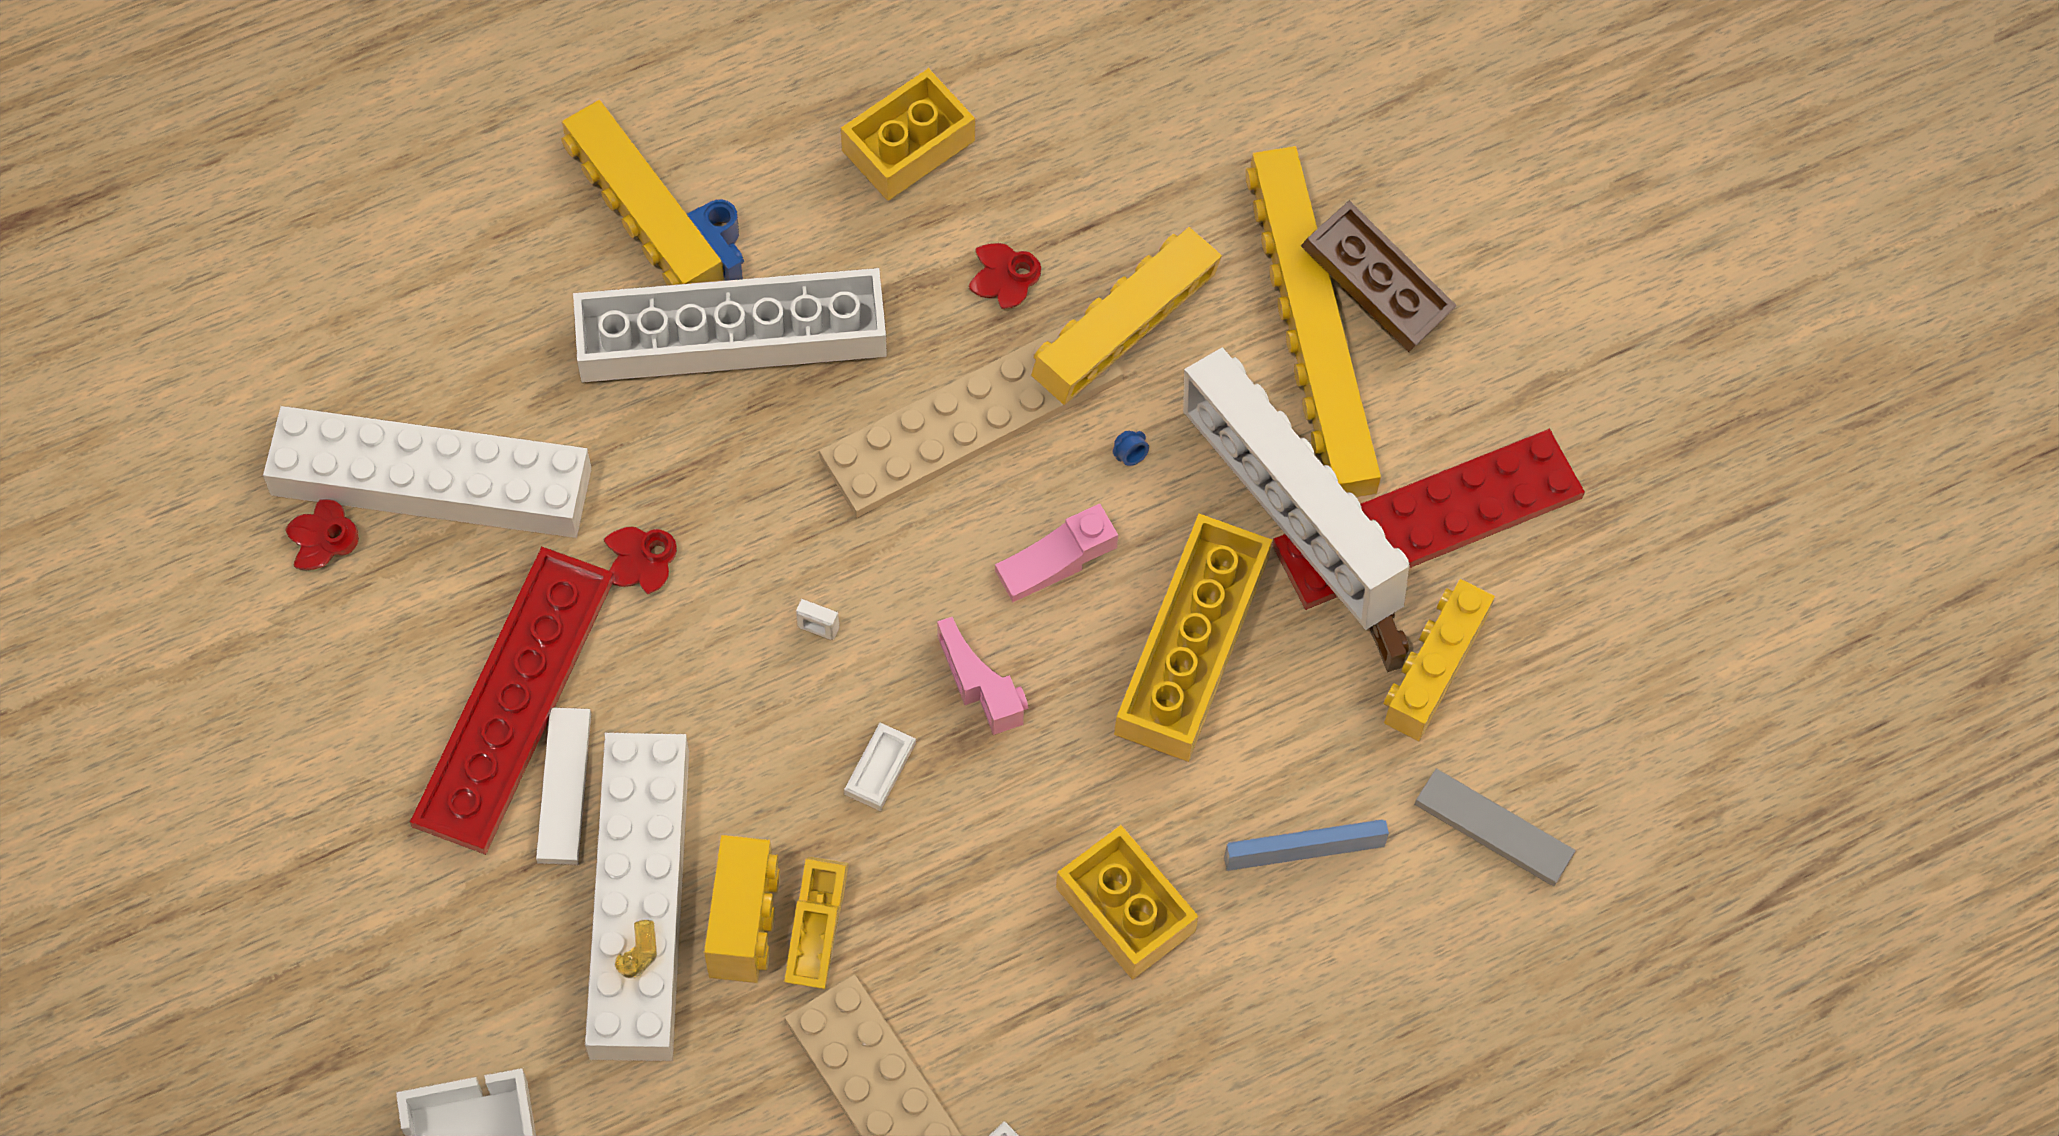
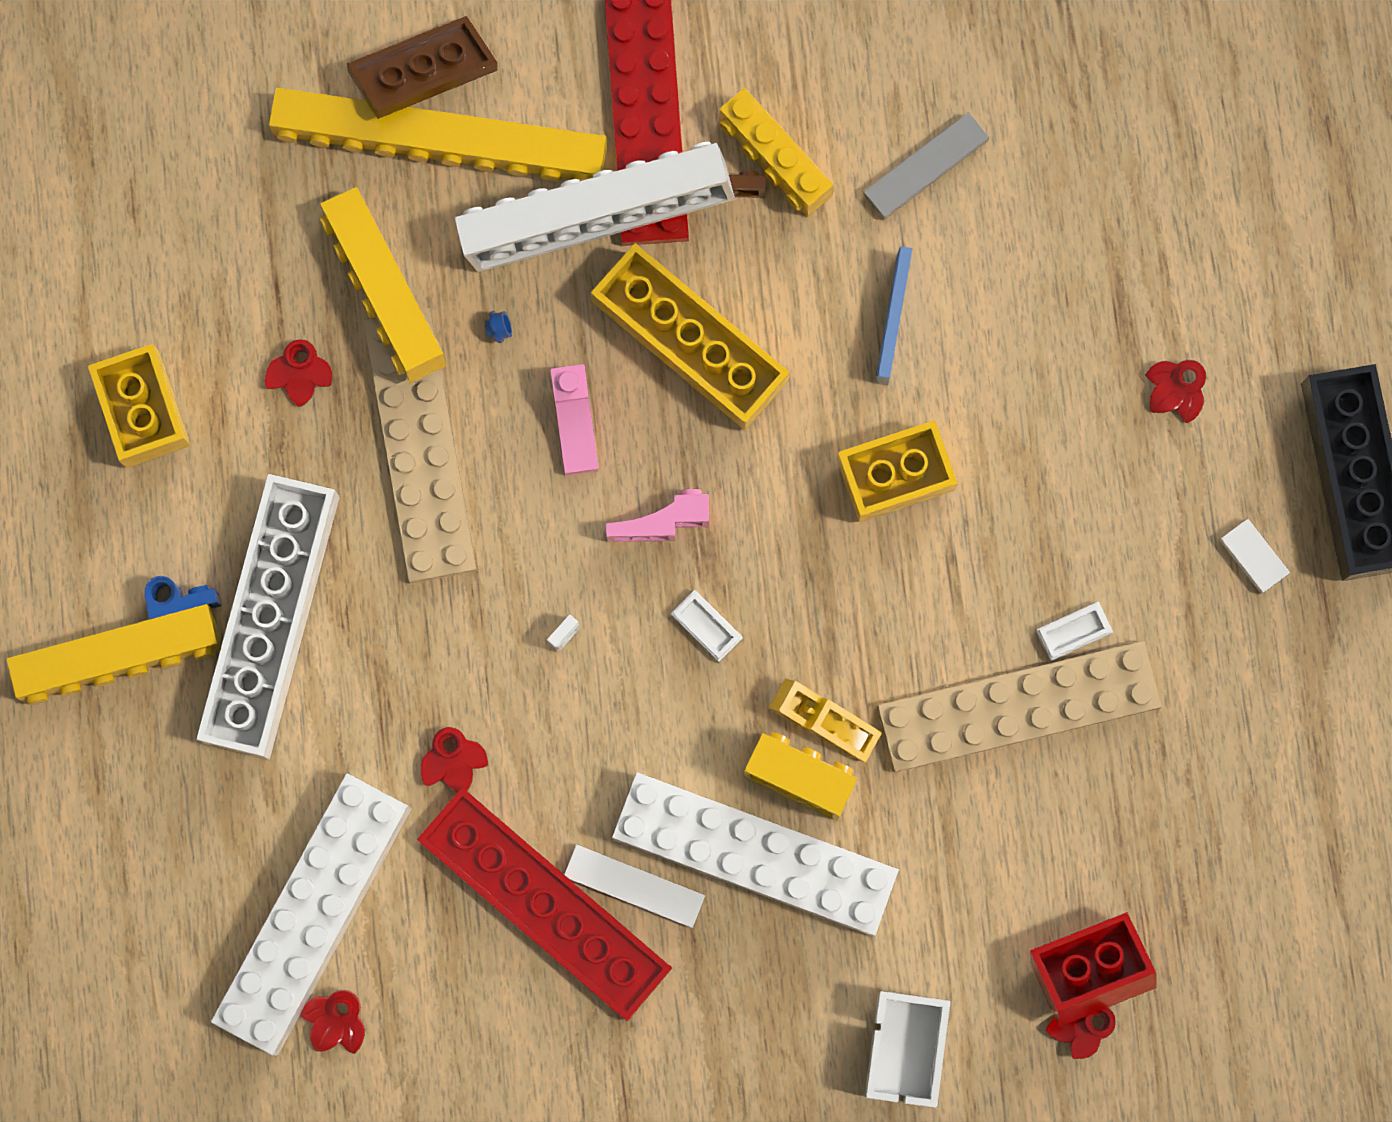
camera: 65 degrees left, 15 degrees up
clear yellow arm [615,920,657,978] -> none

